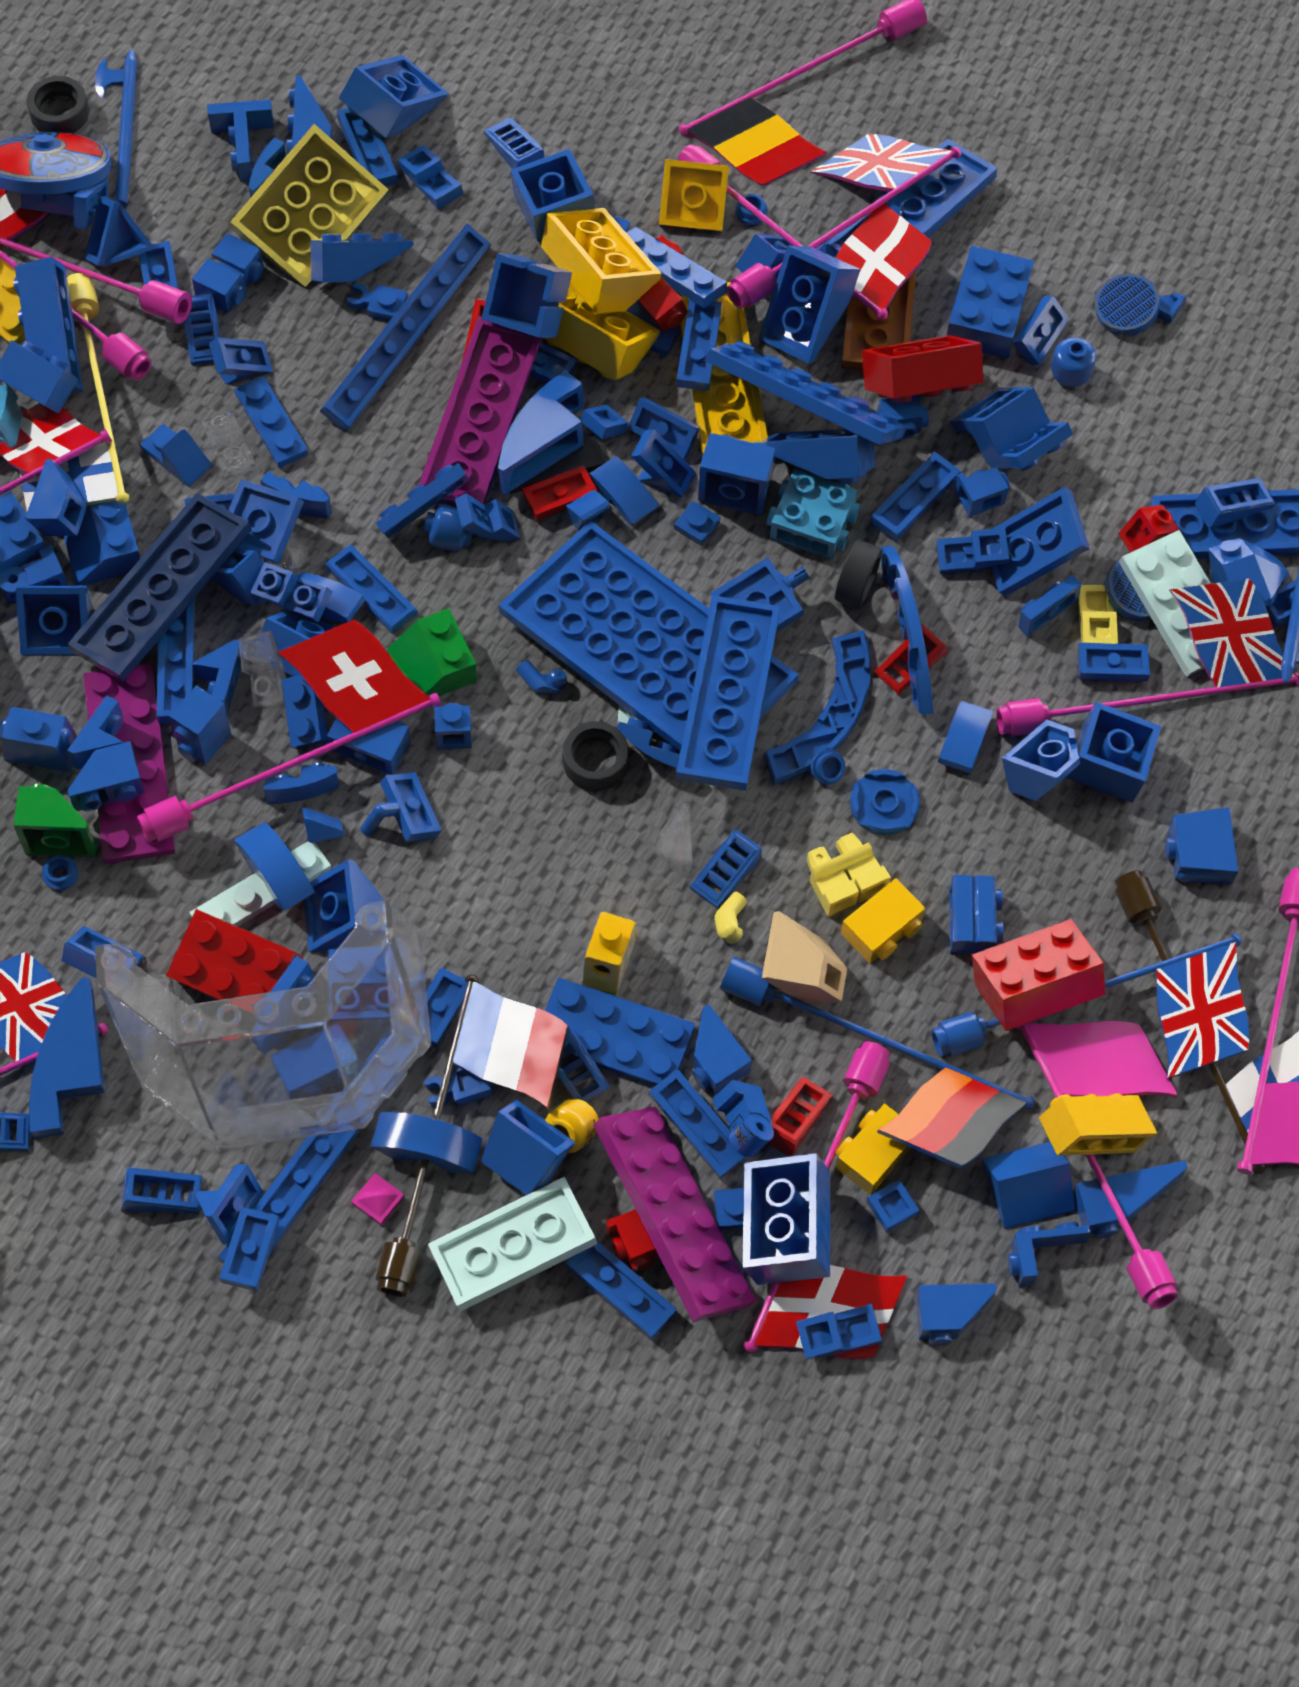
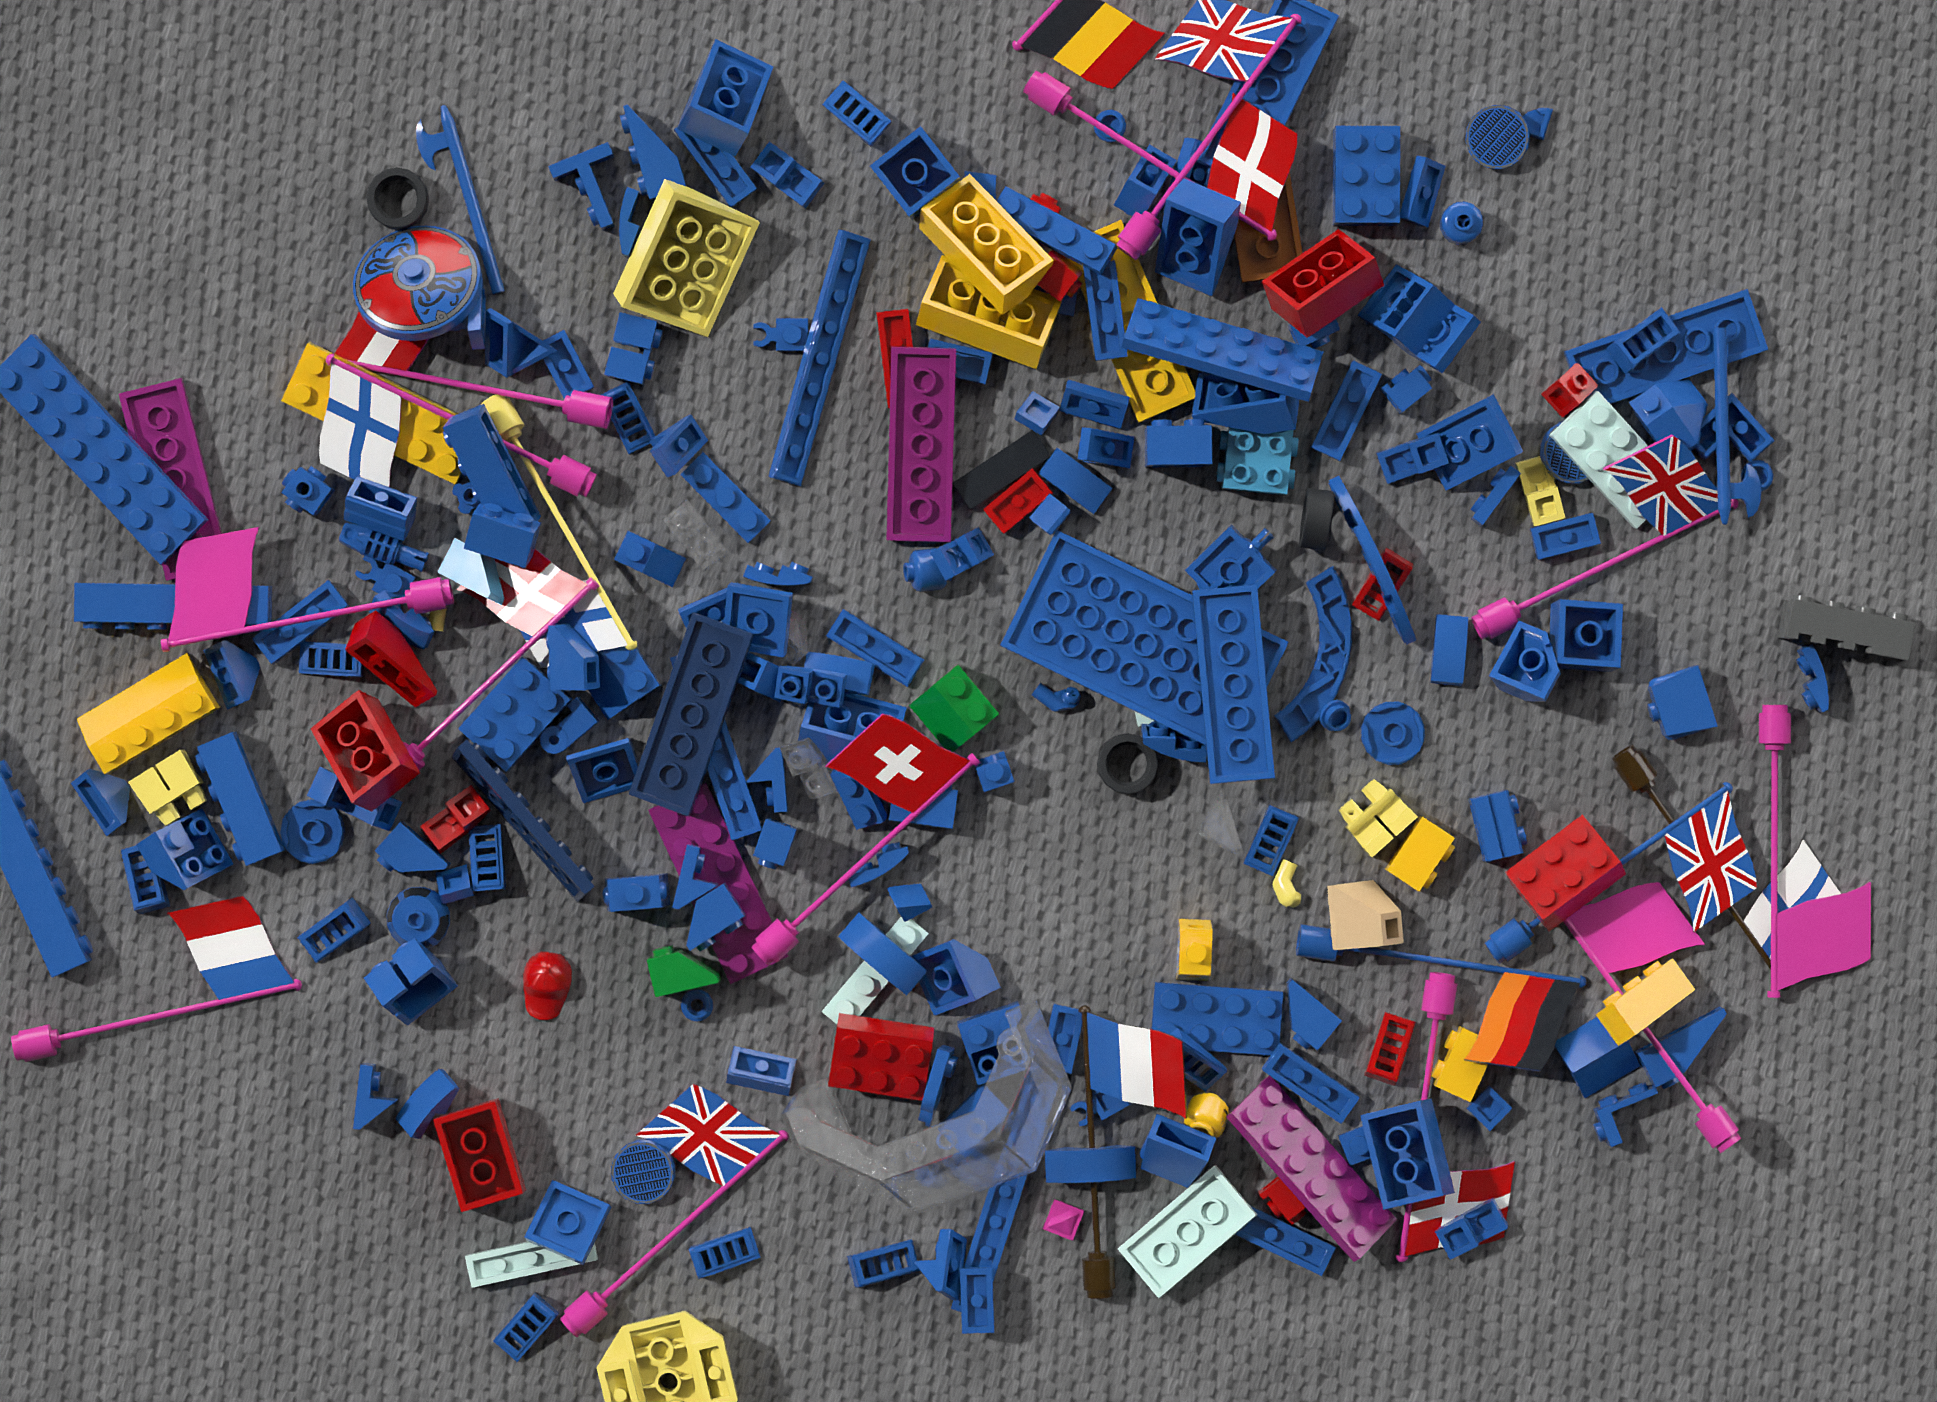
camera: 10 degrees left, 25 degrees up
blue slope [29,977,105,1139] -> none
blue slope [311,233,413,282] -> none
blue plate [360,772,442,842] -> none
blue plate [375,463,470,538] -> none
blue piece [482,254,572,338] -> none
blue slope [498,370,584,495] -> none
yellow plate [659,159,729,231] -> none
blue plate [674,501,721,546] -> none
blue leg [713,1080,774,1157] -> none
blue slope [916,1283,996,1346] -> none

